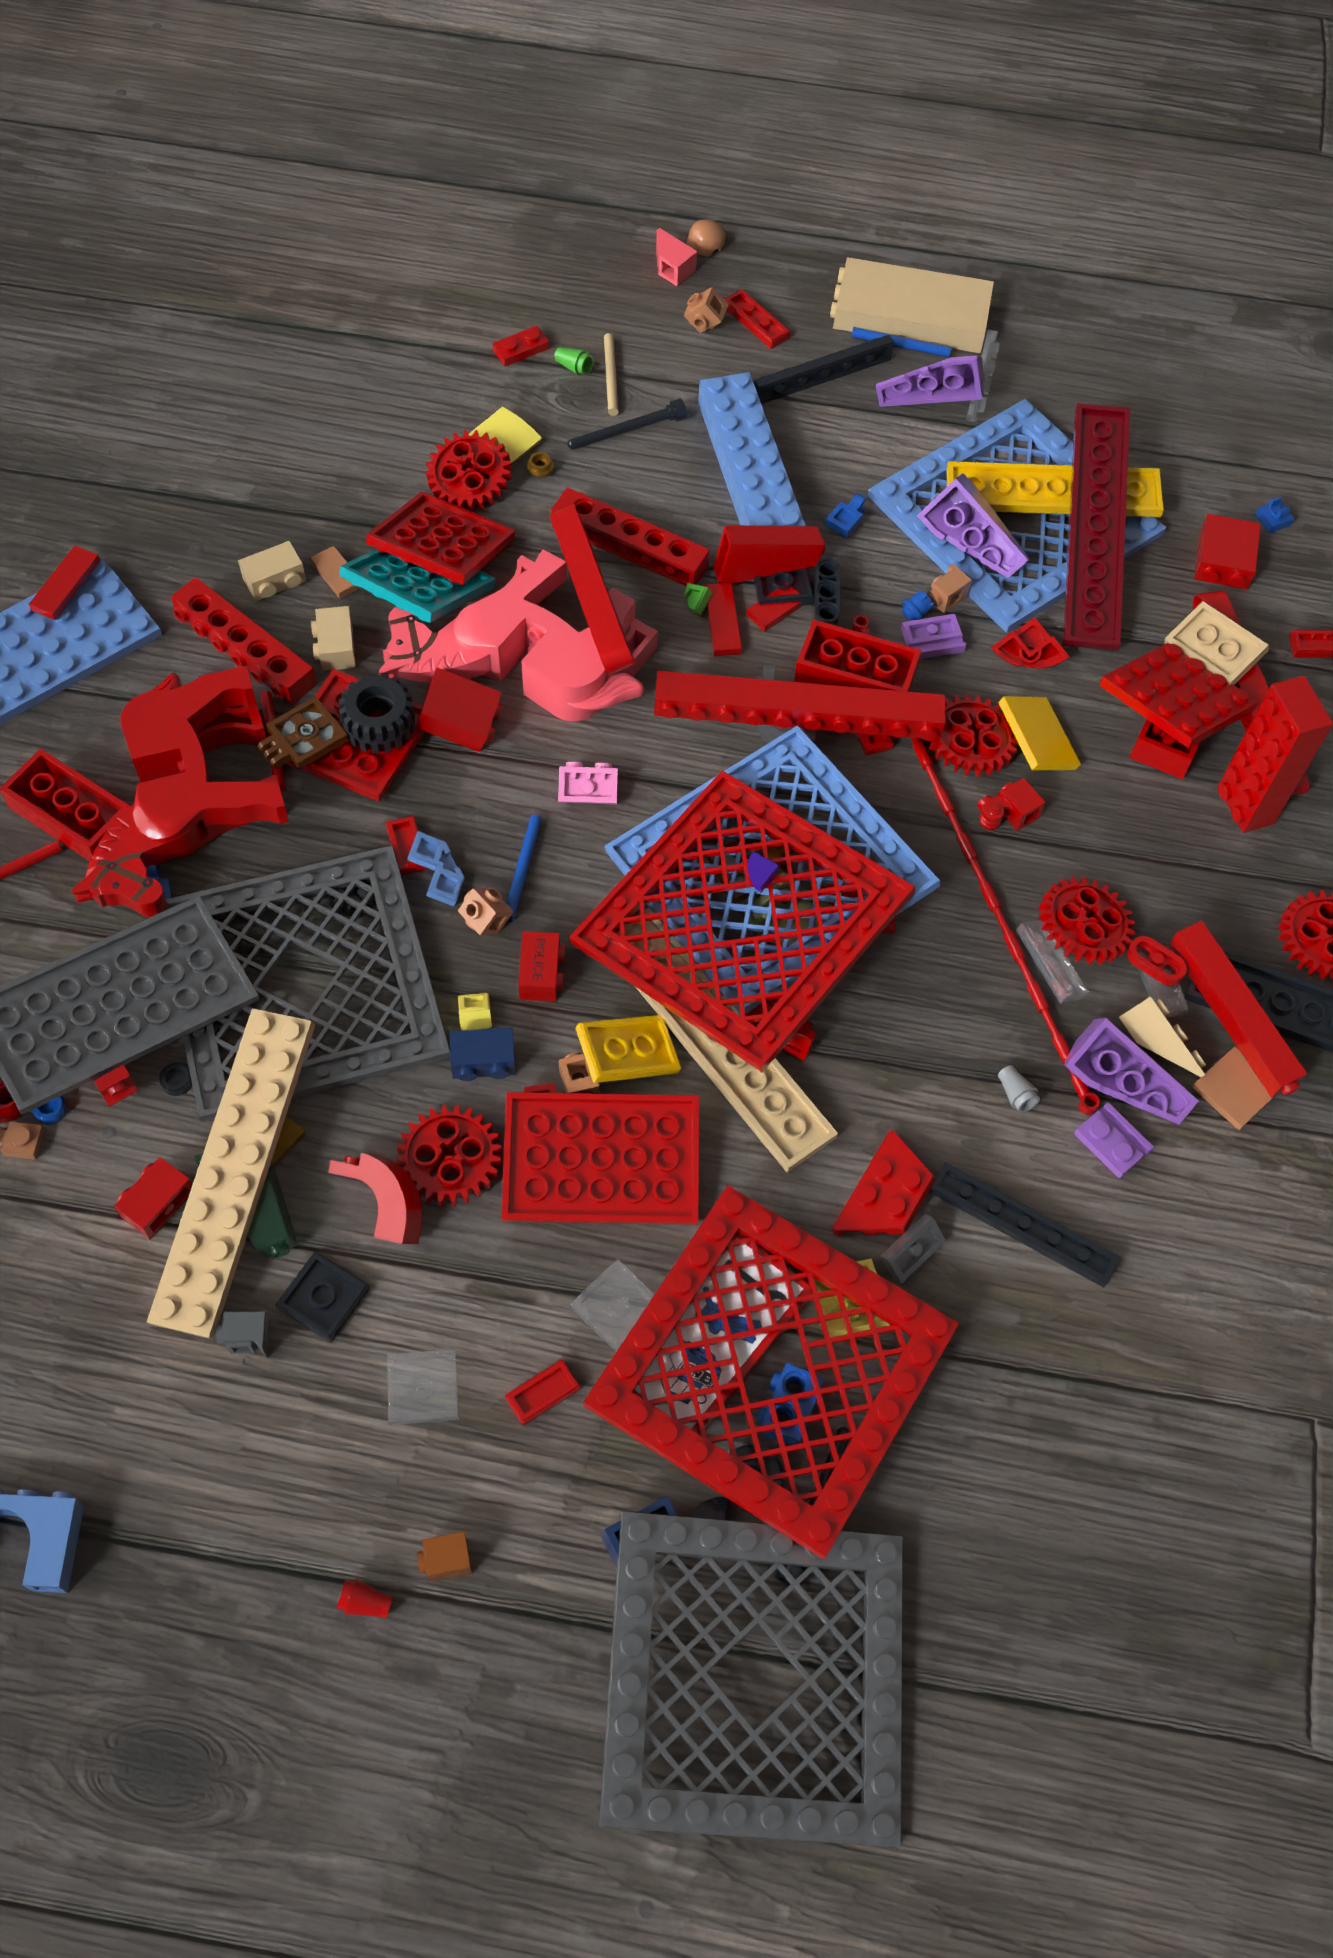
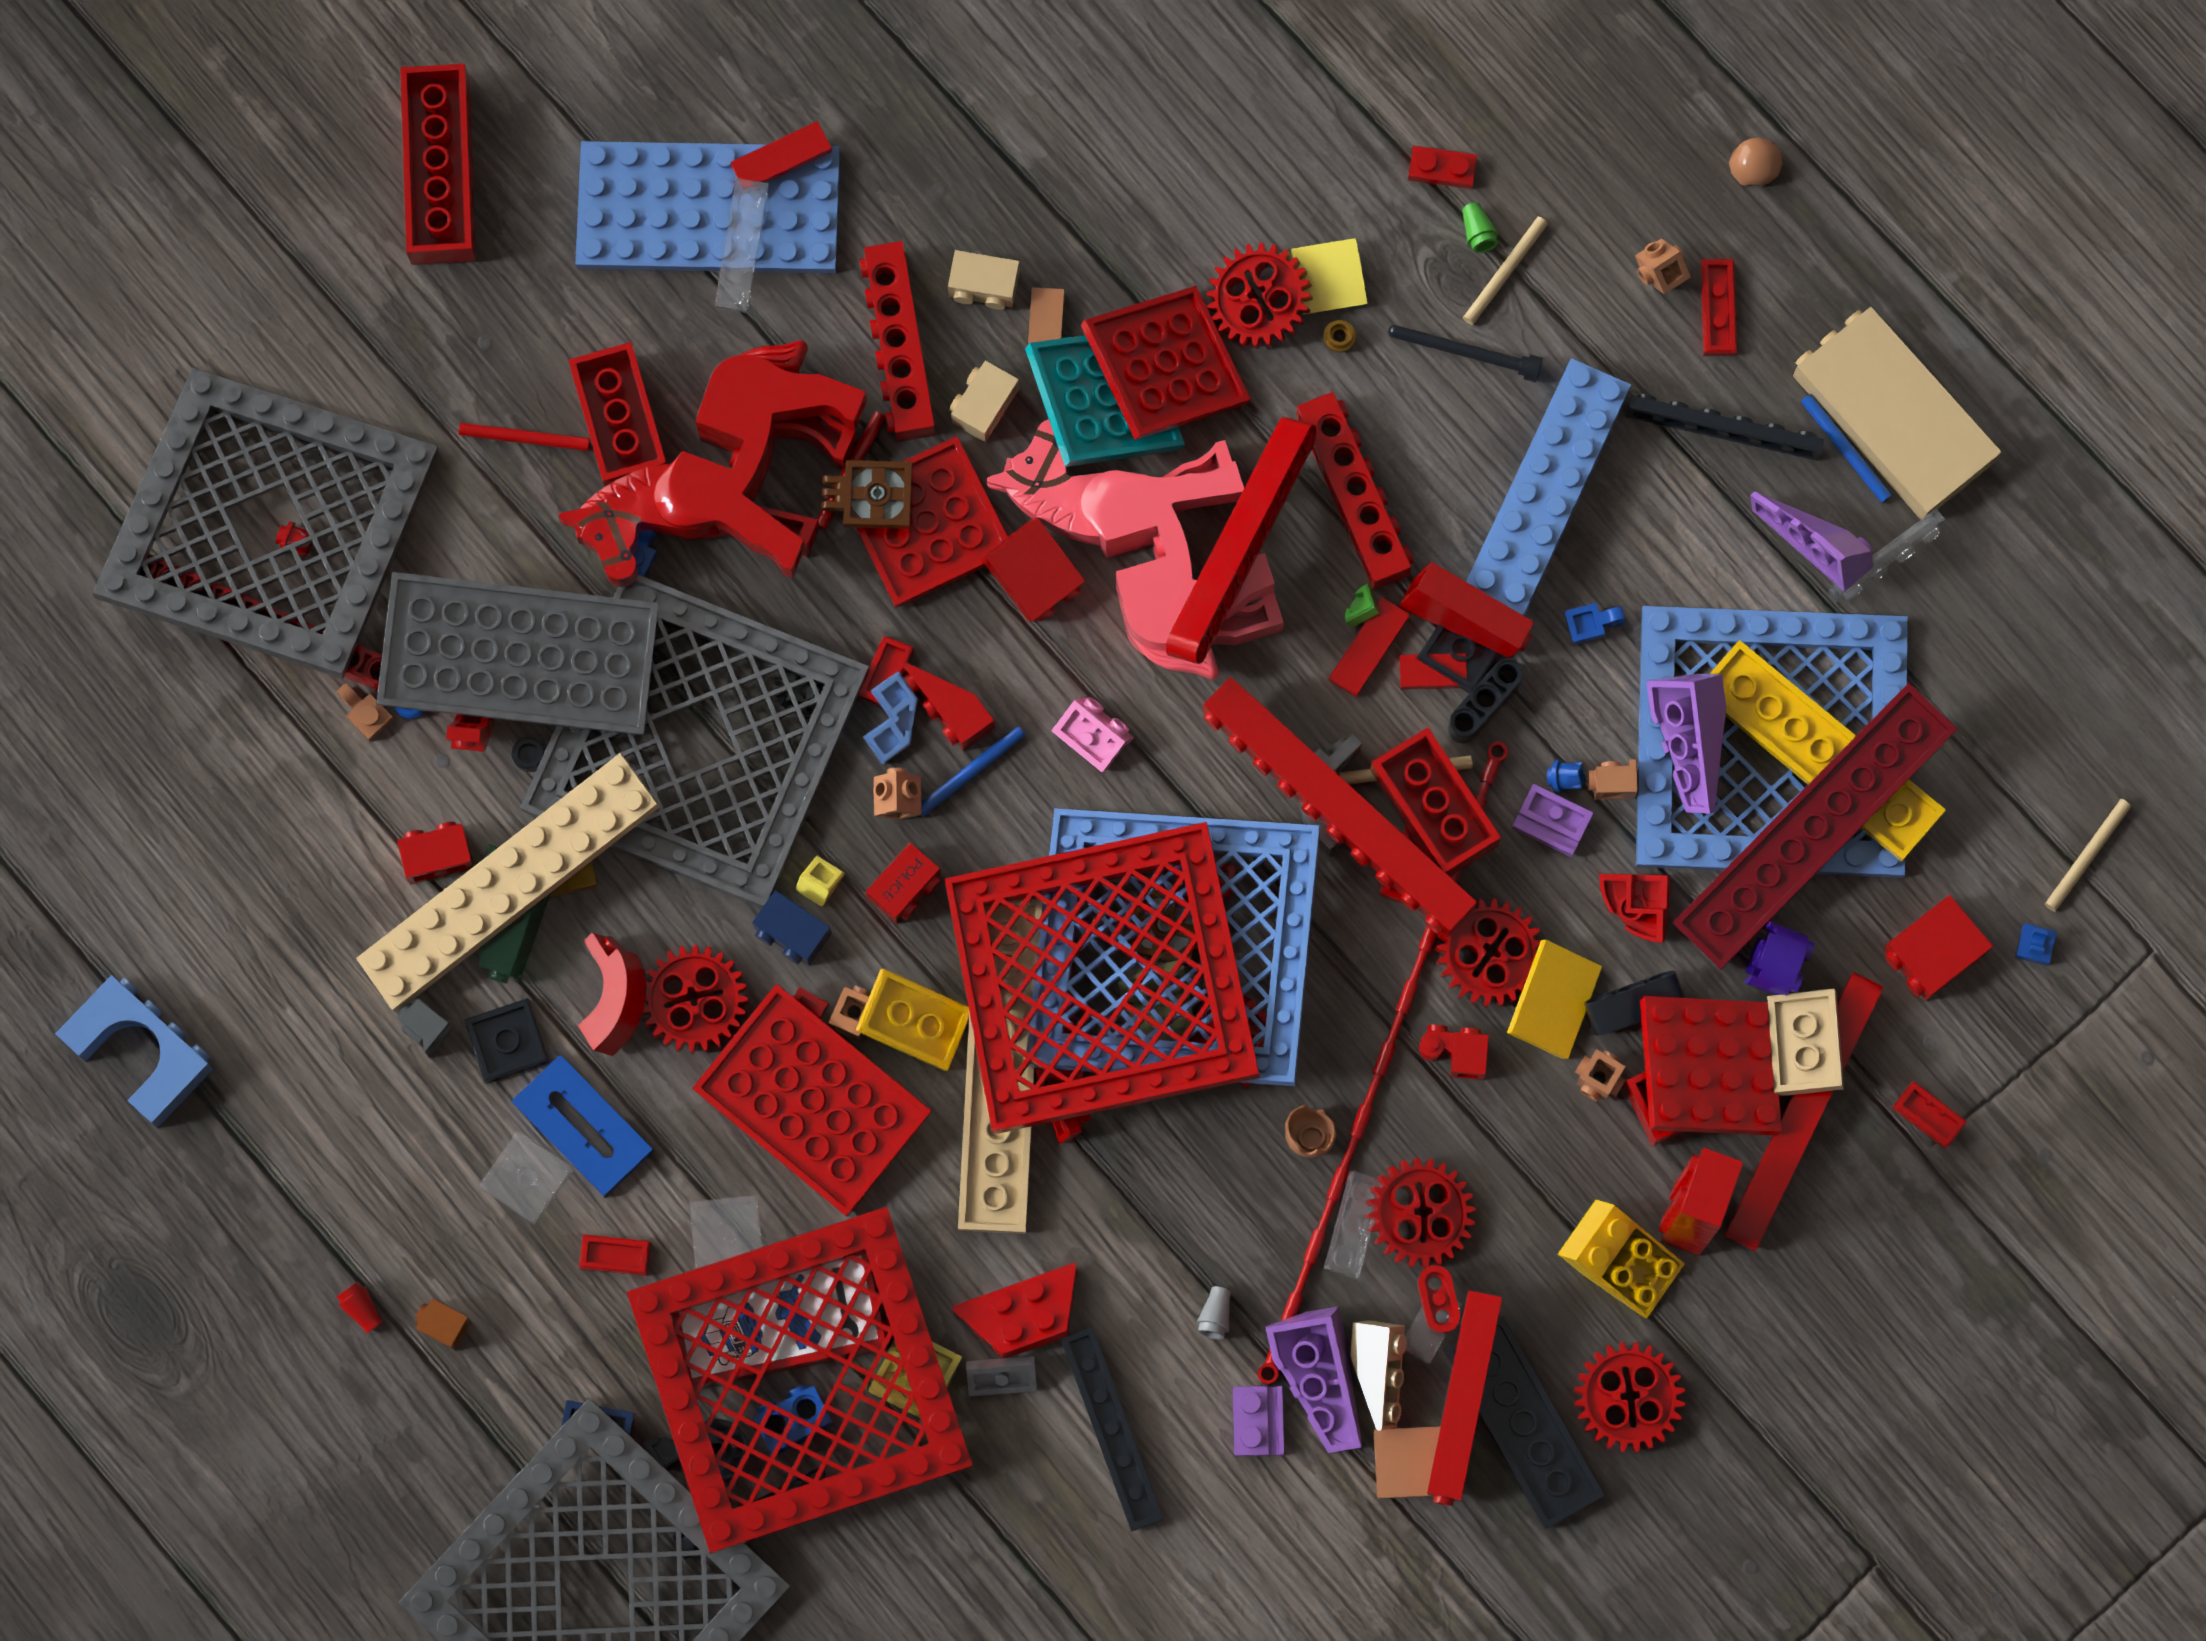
camera: 45 degrees right, 15 degrees up
black tyre [339,674,415,754] -> none
coral slope [656,228,697,286] -> none
dark purple tile [748,852,779,893] -> none
none -> blue piece [512,1055,654,1198]
none -> clear plate [714,178,769,313]
none -> red slope [903,663,995,751]
none -> nougat hair [1285,1105,1336,1158]
none -> yellow slope [1558,1200,1685,1319]
none -> nougat brick [1575,1049,1626,1101]
none -> black beam [1584,970,1684,1036]
none -> dark purple brick [1744,921,1814,996]
none -> tan bar [2044,799,2132,912]

